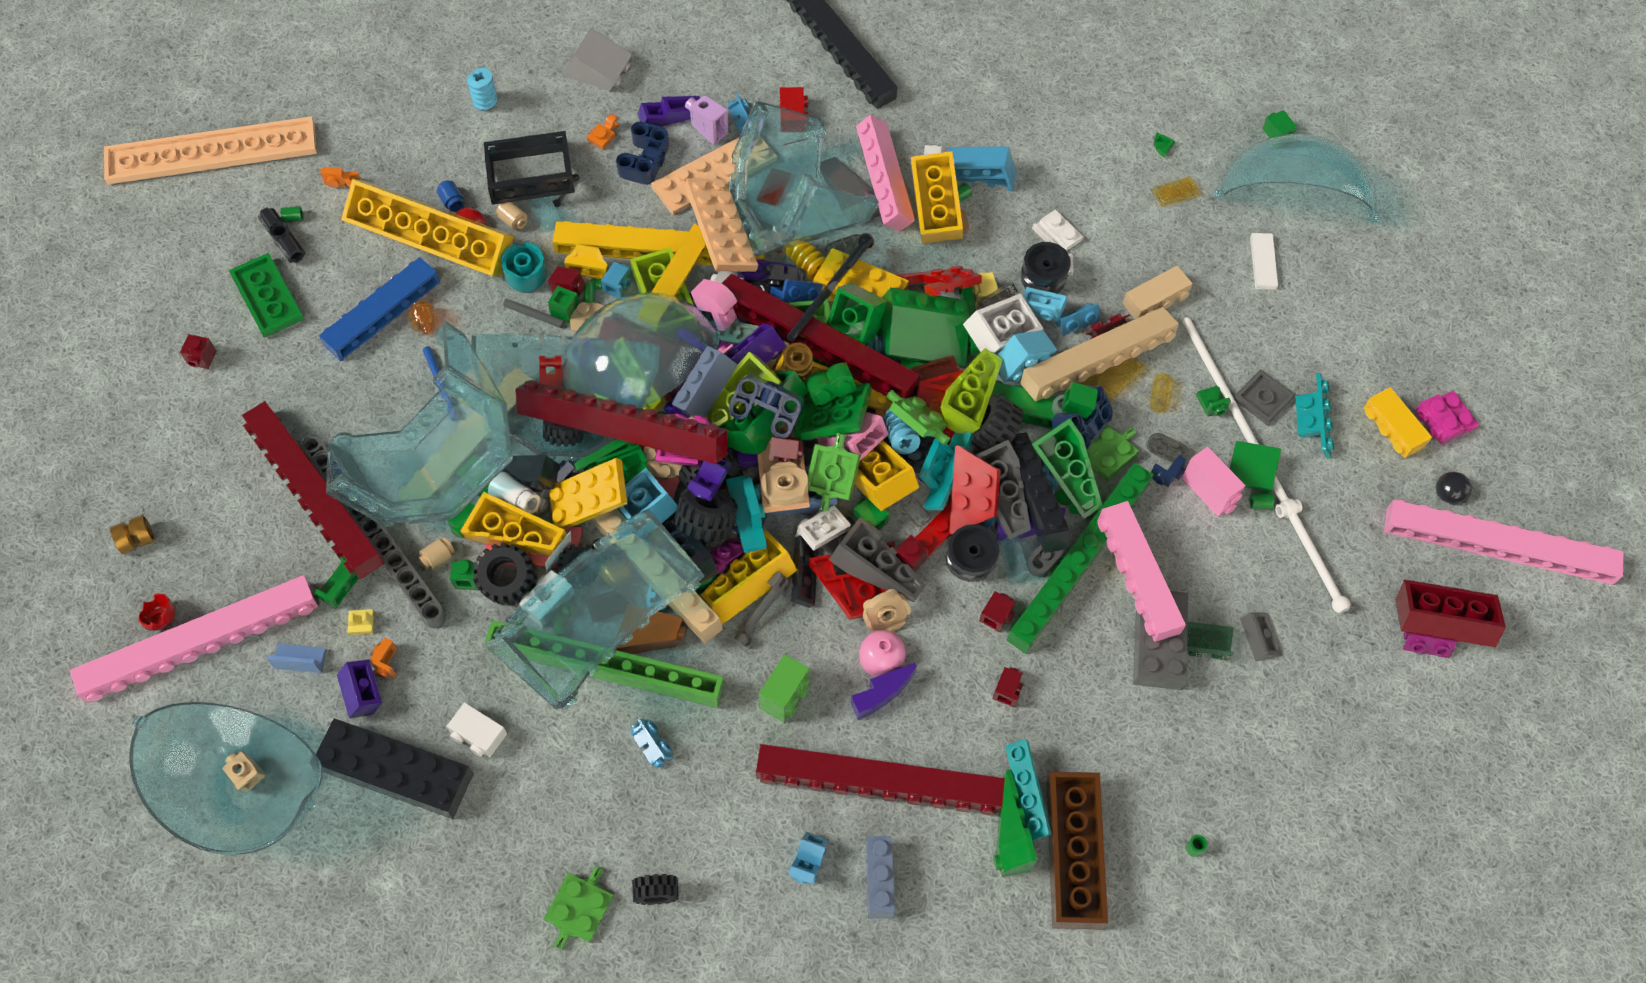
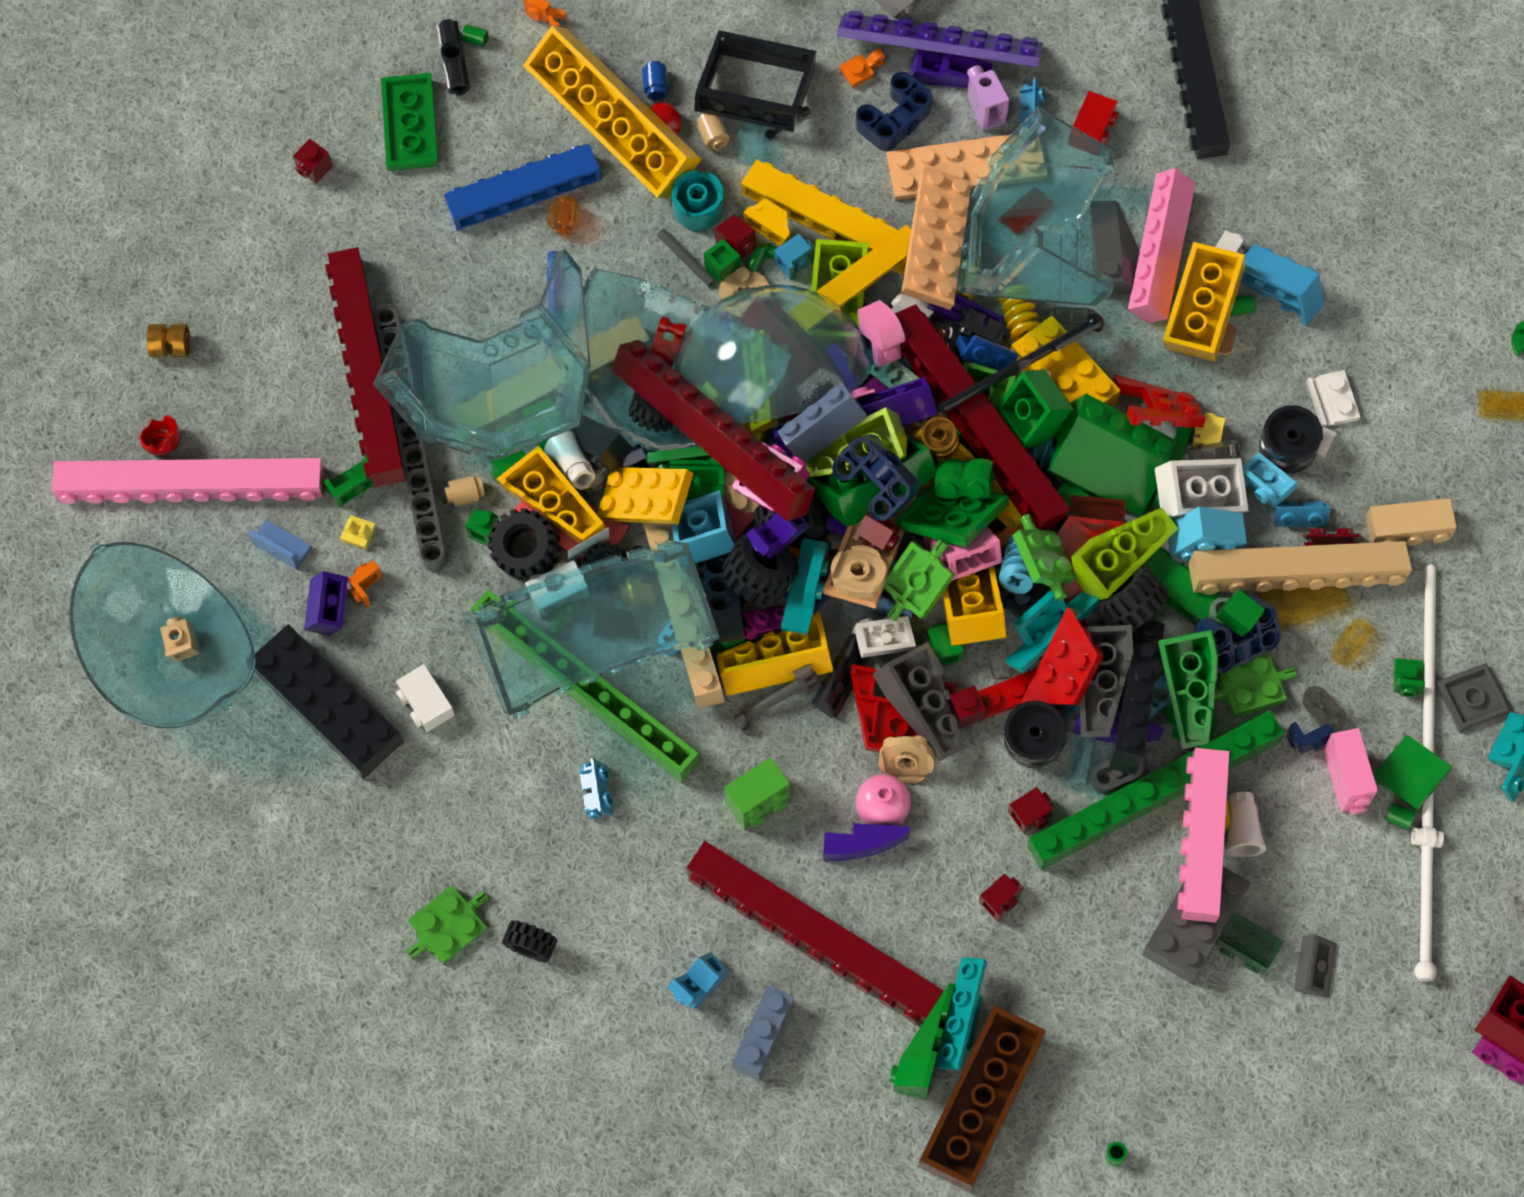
camera: 30 degrees right, 5 degrees up
dark orange slope [614,604,686,654] -> none
none -> dark purple plate [837,11,1043,67]
none -> white plant [1227,791,1266,857]

